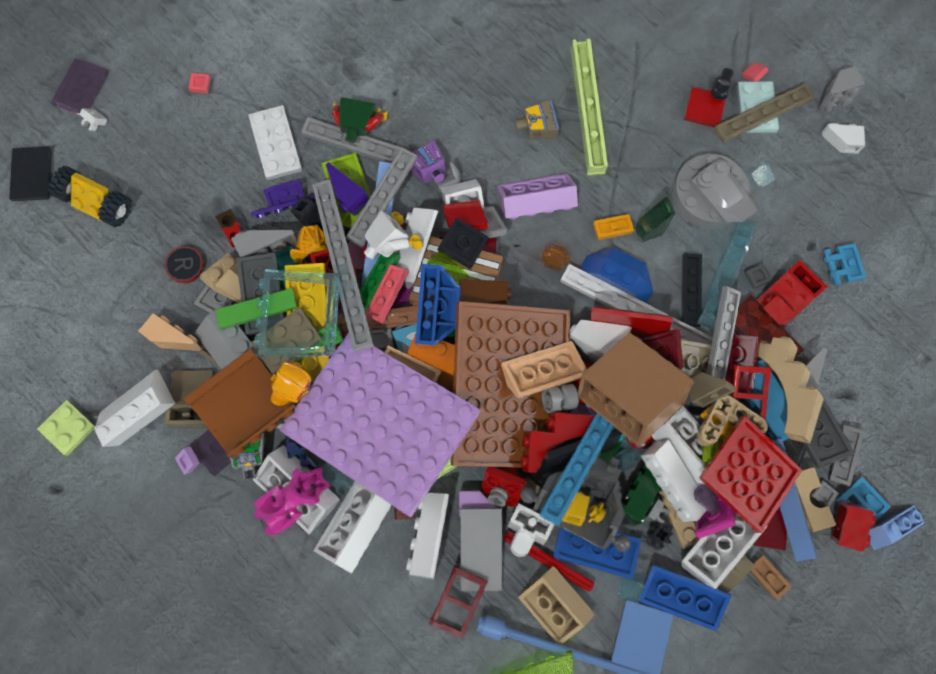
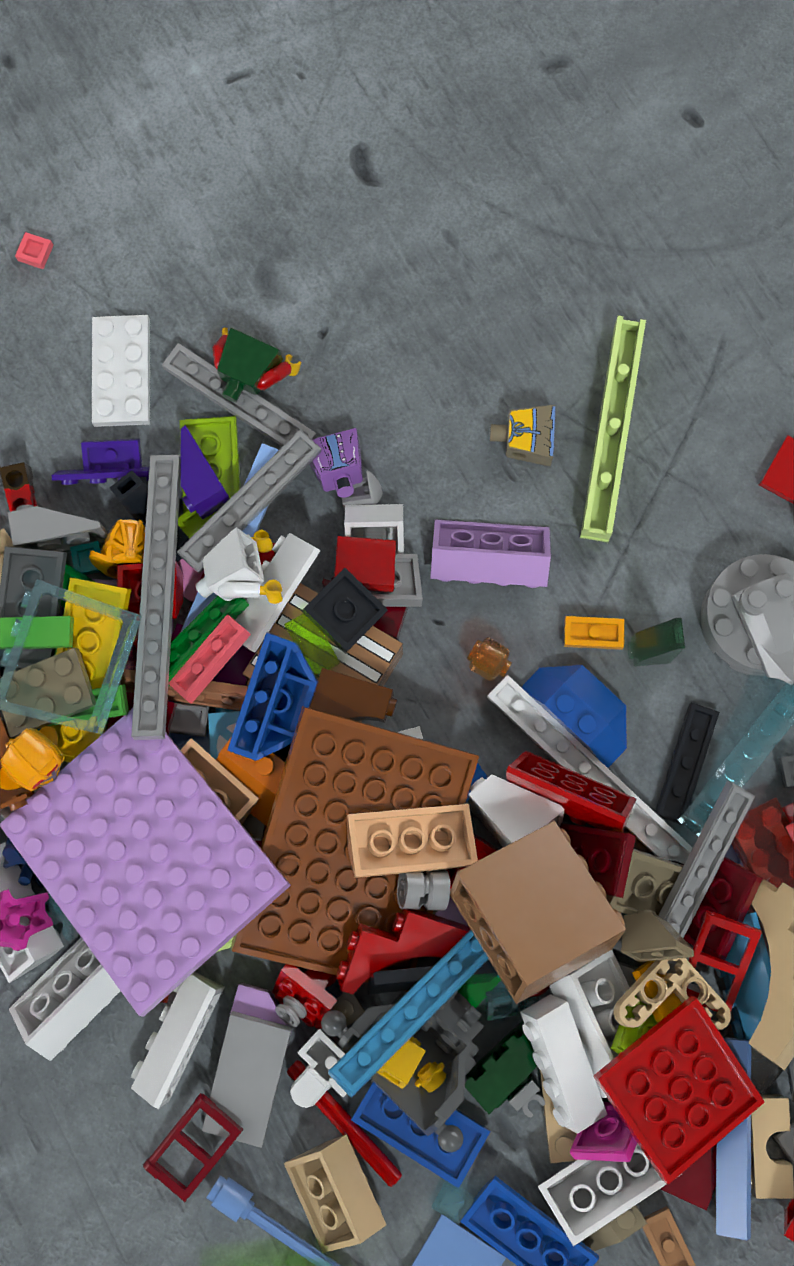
camera: 25 degrees right, 5 degrees up
black gear [647,522,673,548] -> none
clear purple cone [694,484,721,514] -> none

